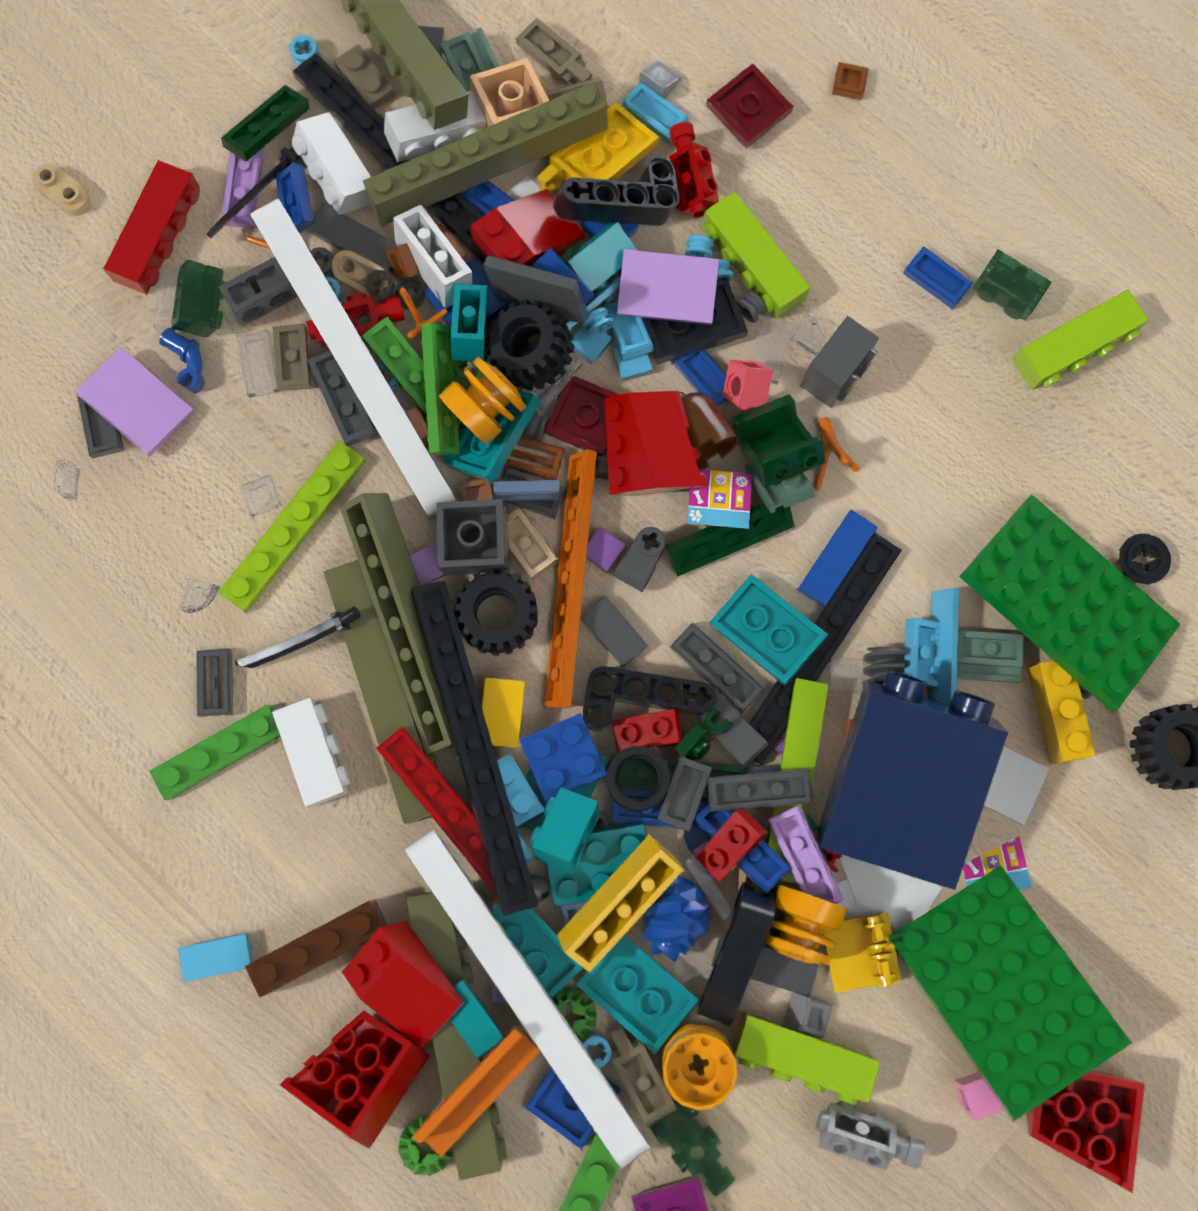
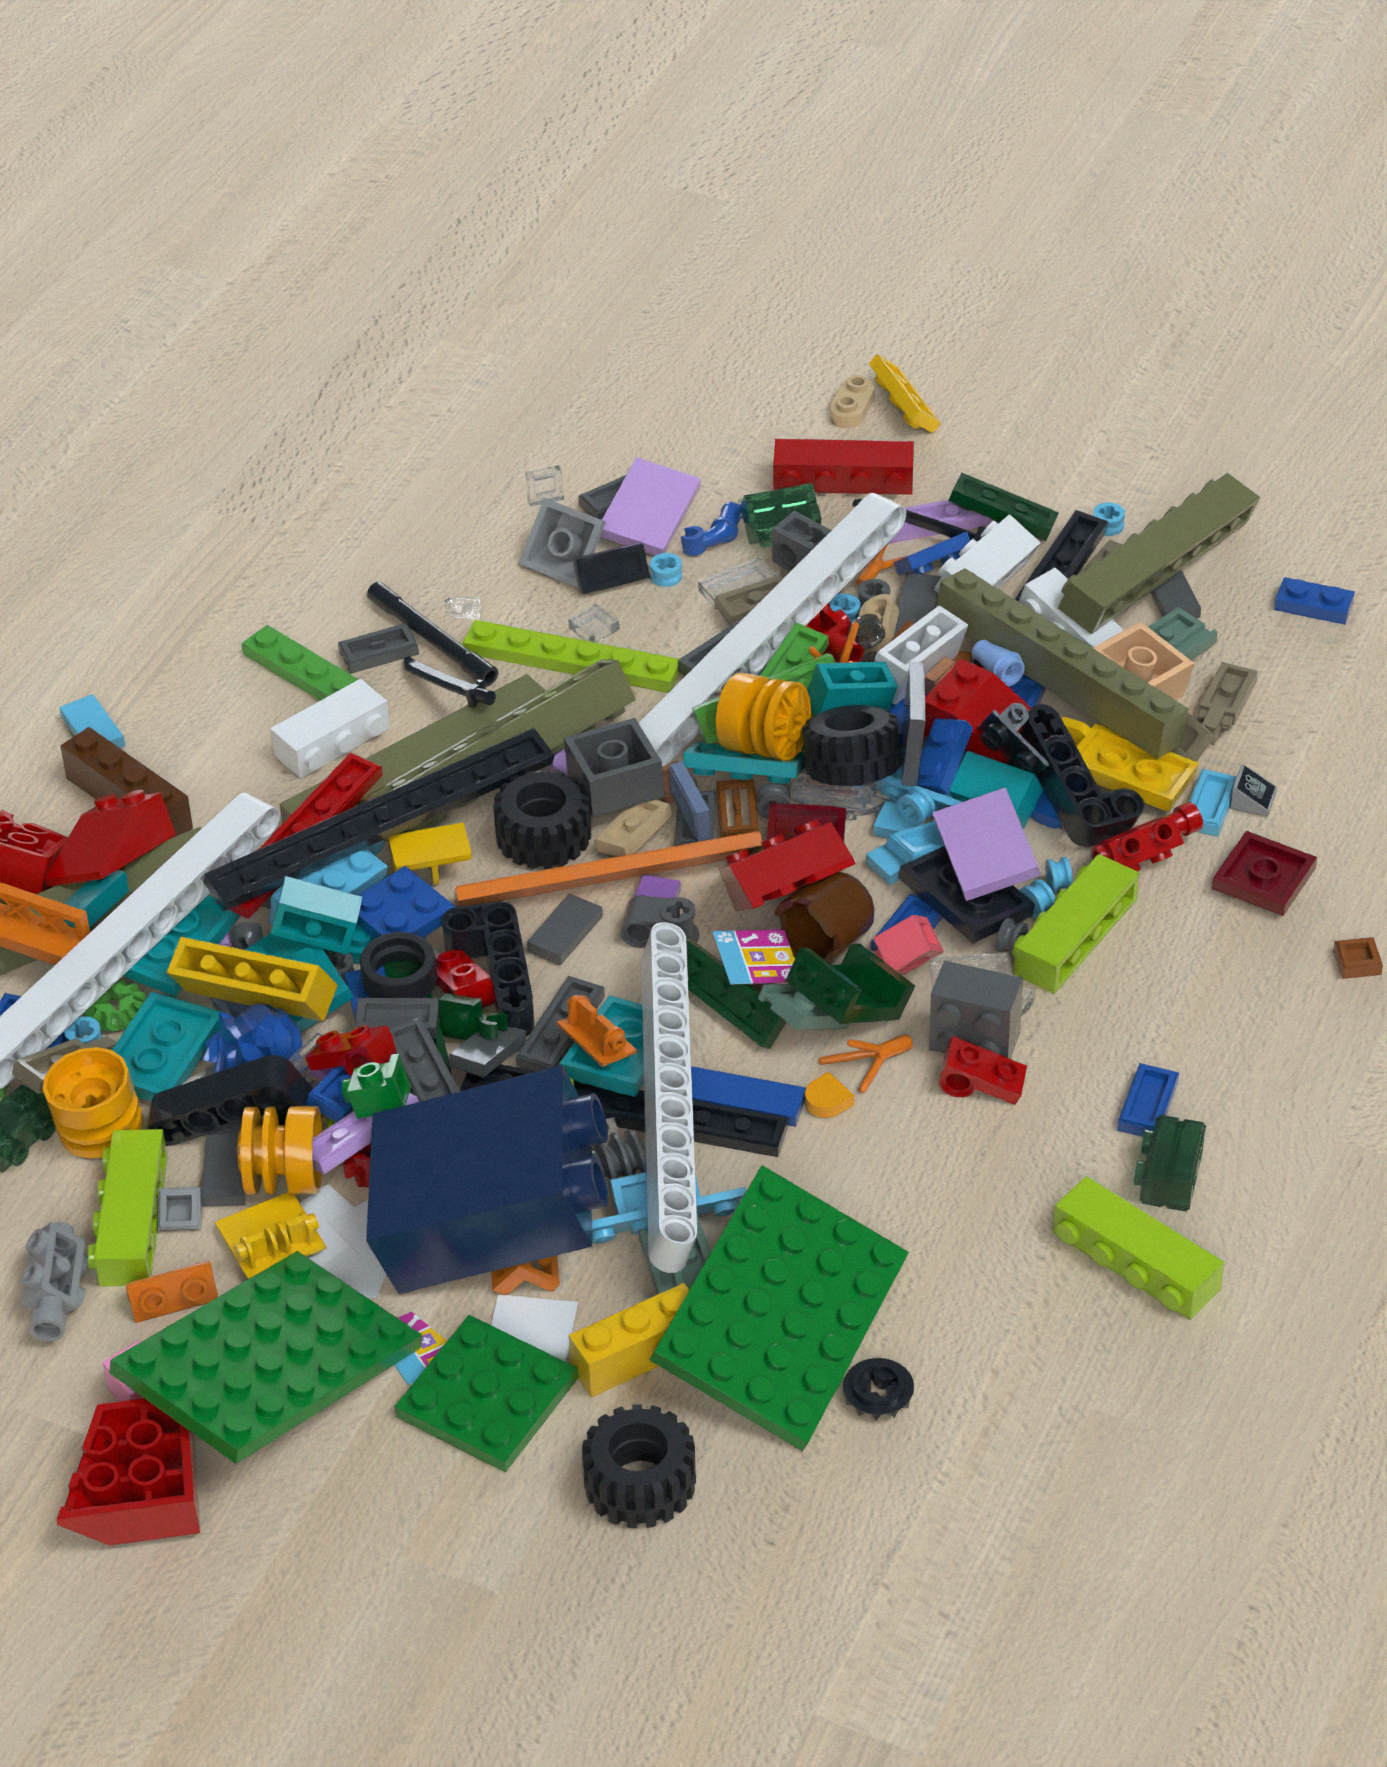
camera: 75 degrees right, 35 degrees down
none -> orange hinge [125,1261,218,1323]
none -> green brick [342,1053,411,1119]
none -> black piece [367,581,498,687]
none -> green plate [394,1315,579,1473]
none -> light grey slope [519,498,606,587]
none -> orange hinge [557,995,636,1067]
none -> black tile [572,542,650,594]
none -> white beam [641,922,697,1273]
none -> medium azure bush [650,553,682,587]
none -> light orange tile [805,1072,855,1118]
none -> yellow plate [868,354,941,434]
none -> red plate [939,1036,1027,1105]
none -> light blue cone [972,639,1025,686]
none -> black hinge [976,703,1050,777]

